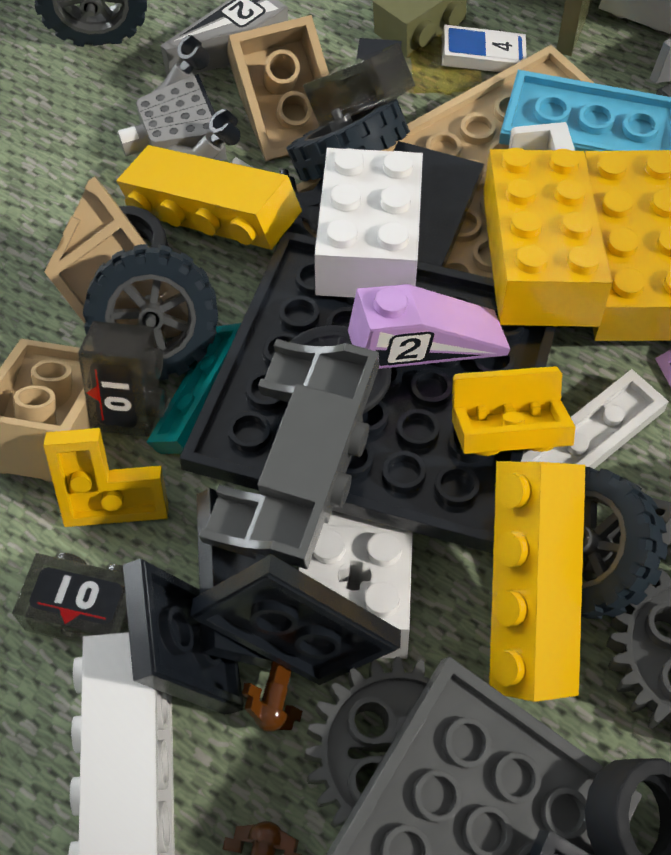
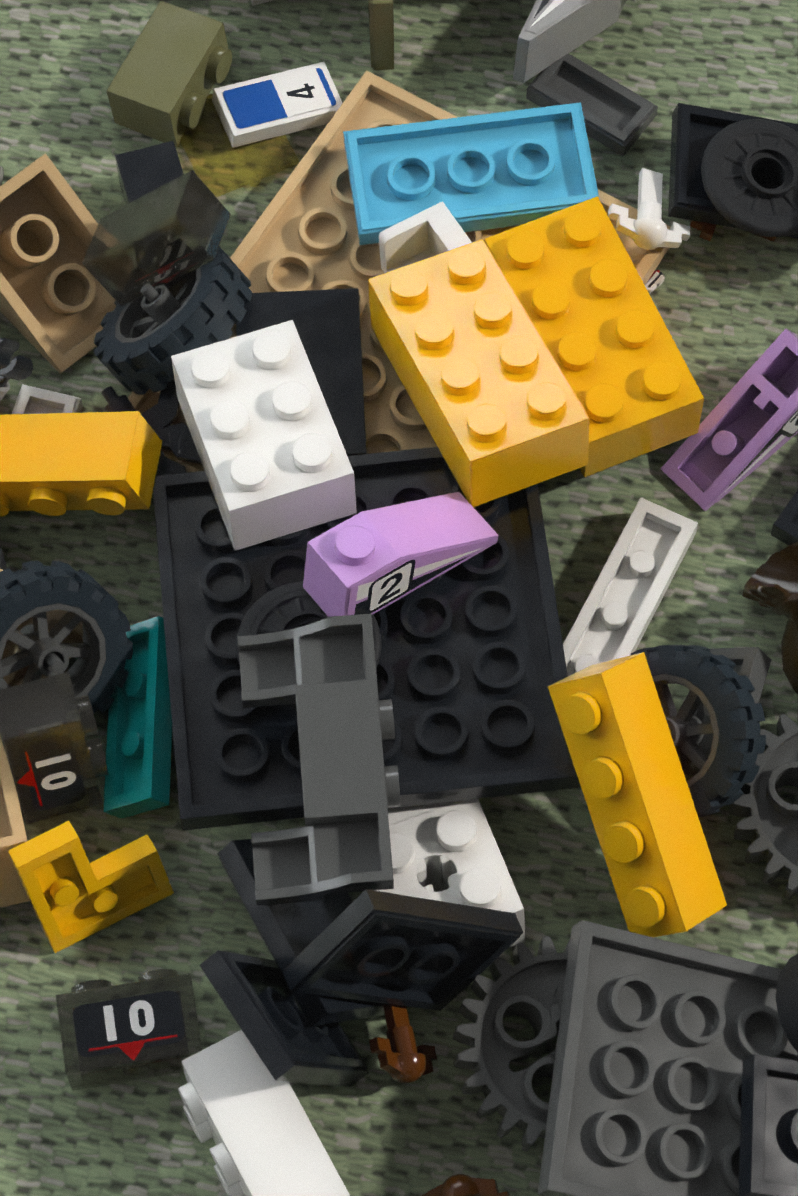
camera: 25 degrees left, 5 degrees up
yellow bracket [452,366,575,456] -> none

